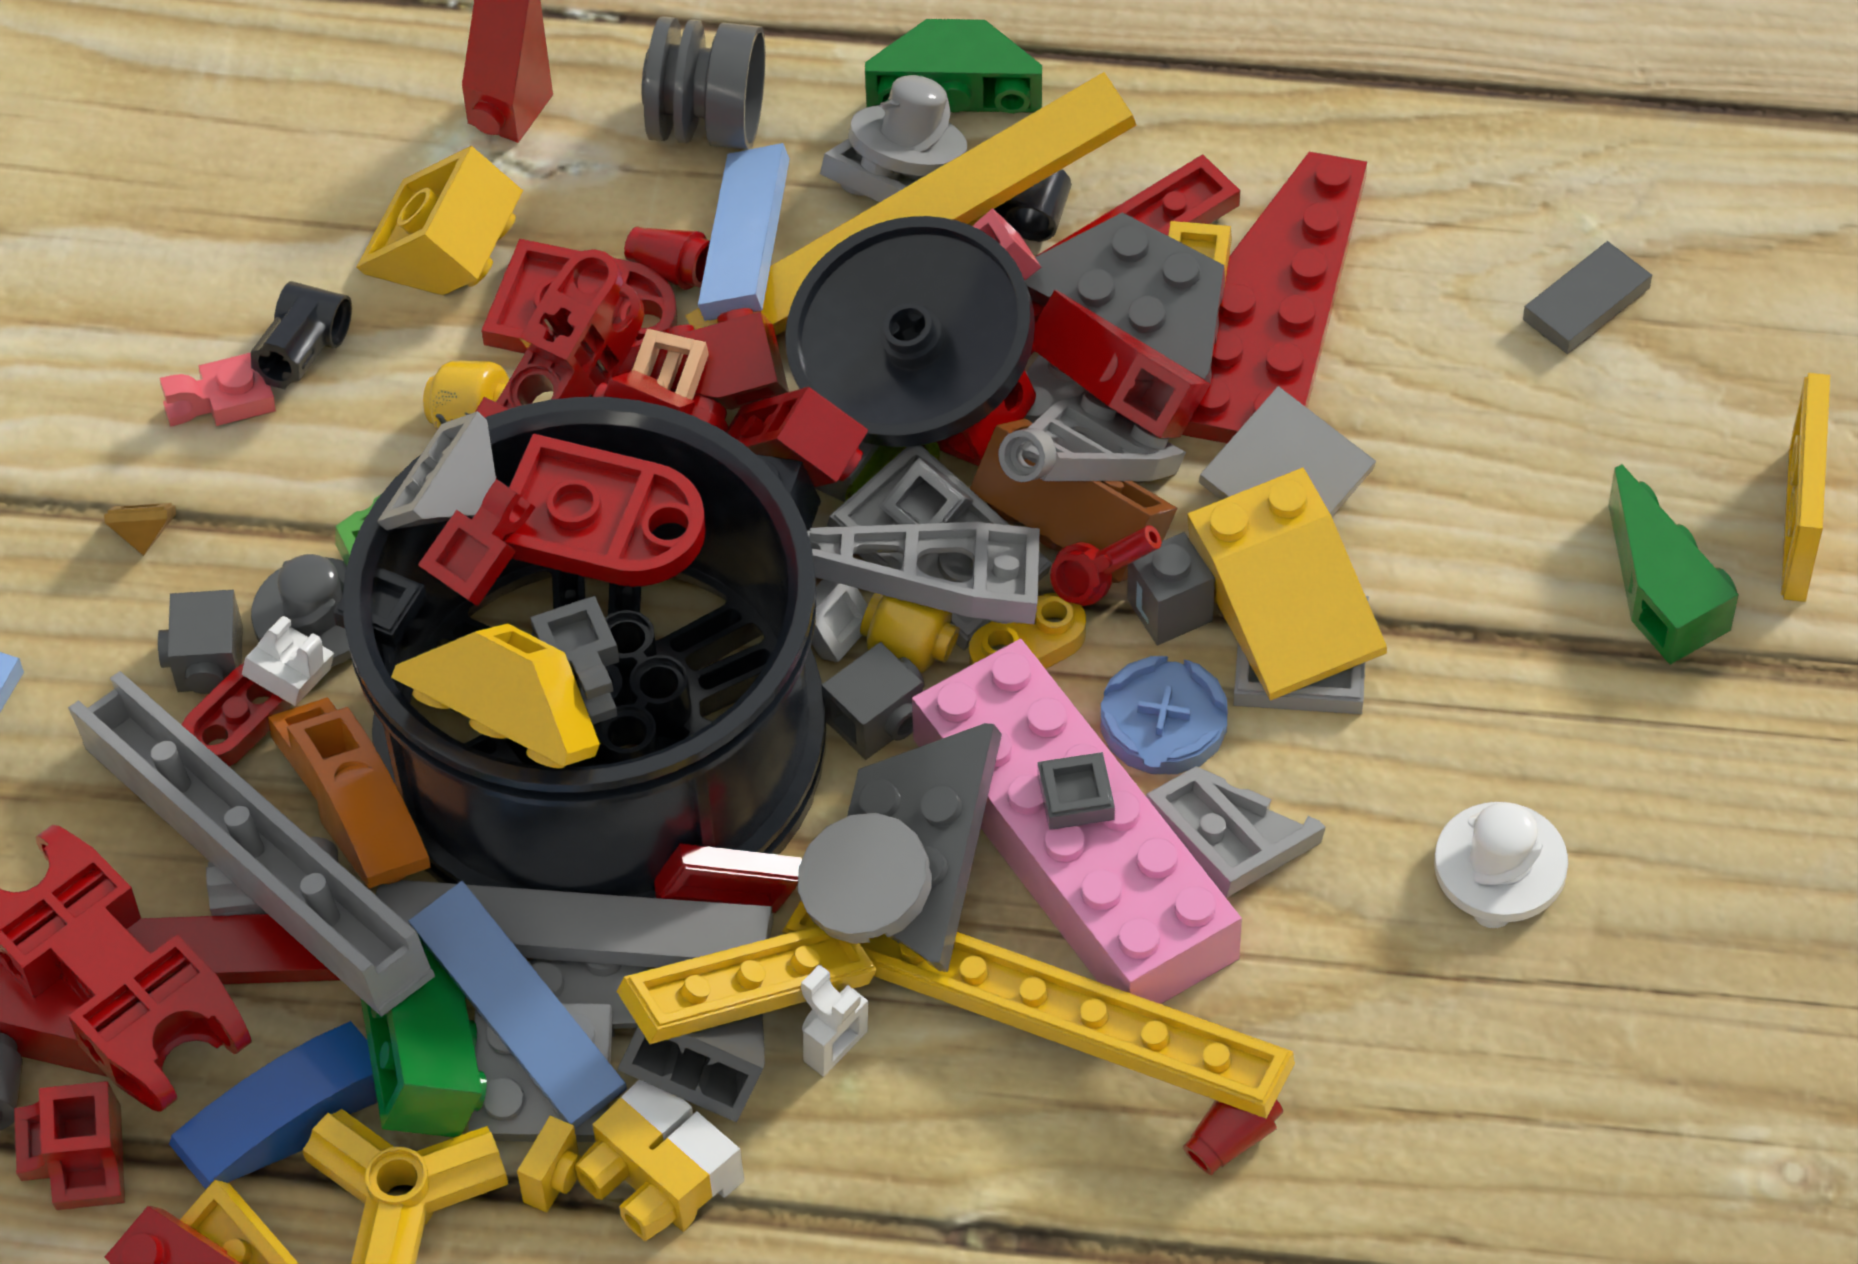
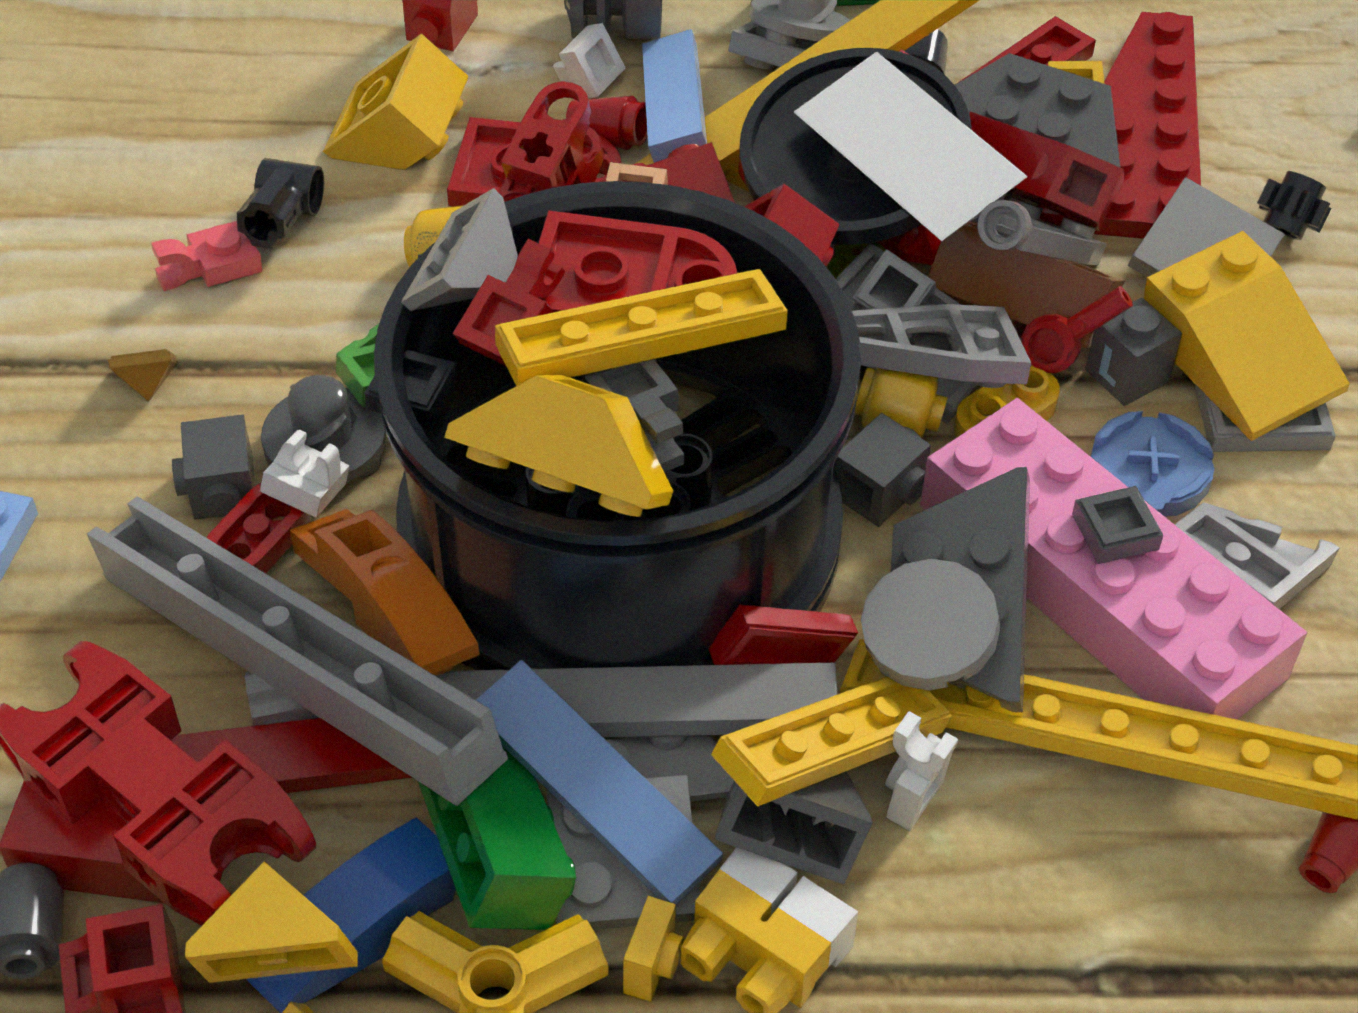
camera: 10 degrees left, 5 degrees down
none -> yellow slope [185,862,358,983]
none -> yellow tile [495,269,788,386]
none -> white tile [552,23,626,99]
none -> white sticker [794,52,1028,241]
none -> black gear [1257,171,1332,240]

